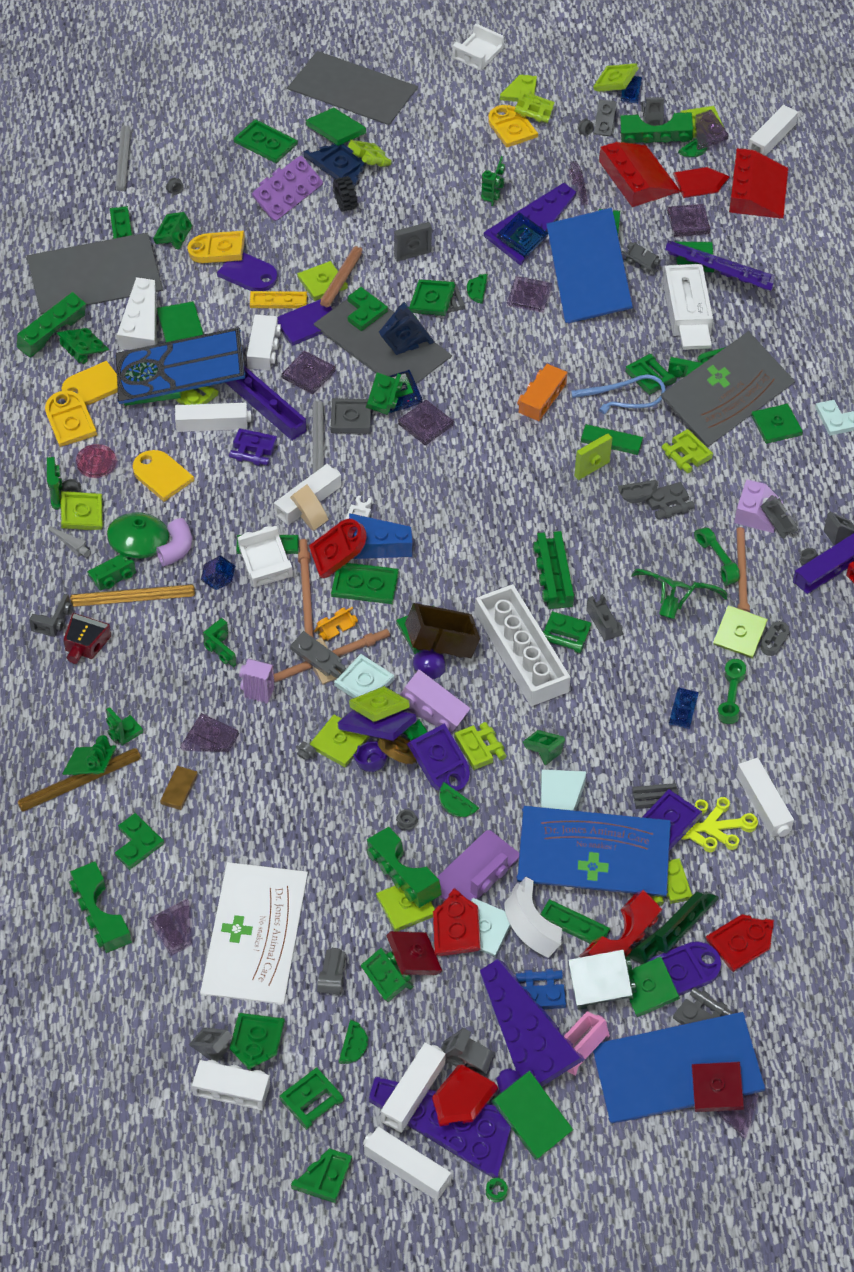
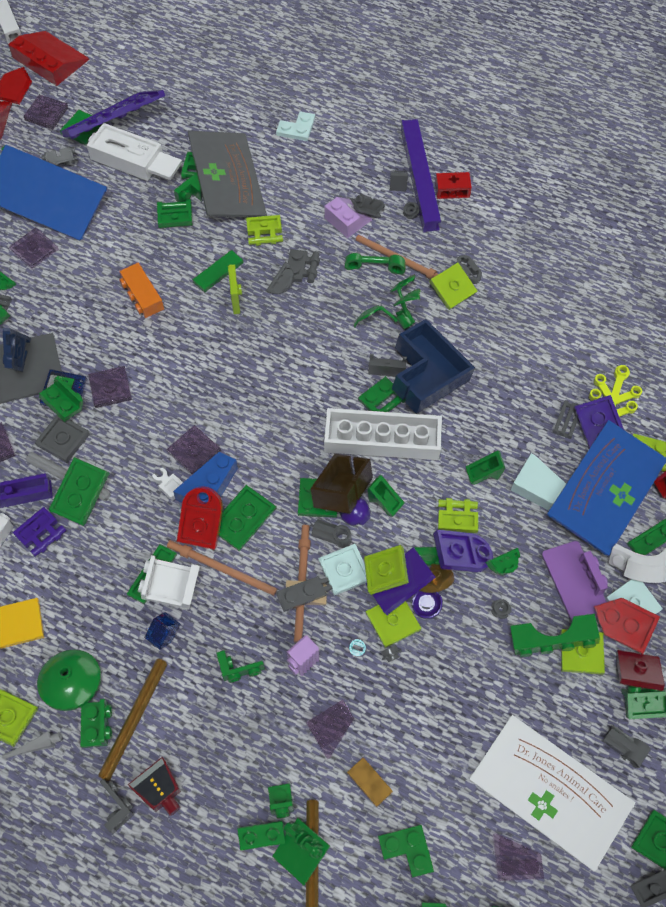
camera: 60 degrees left, 10 degrees up
lavender cylinder [156,518,193,567] -> none
white brick [274,464,341,526] -> none
tan slope [290,484,329,531] -> none
light orange hinge [314,607,358,641] -> none
lavender wedge [400,670,471,734] -> none
green brick [533,531,574,609] -> none
medium blue piece [571,374,666,414] -> none
clear blue slope [669,687,699,729] -> none
green piece [718,659,746,725] -> none
white brick [736,758,794,838] -> none
green plate [751,403,803,444] -> none
none -> green tile [49,457,110,526]
none -> clear purple plate [166,425,221,475]
none -> green hinge [237,821,285,851]
none -> dark grey piece [311,519,352,548]
none -> hinge [349,639,366,657]
none -> green slope [367,475,405,517]
none -> dark blue piece [392,319,475,414]

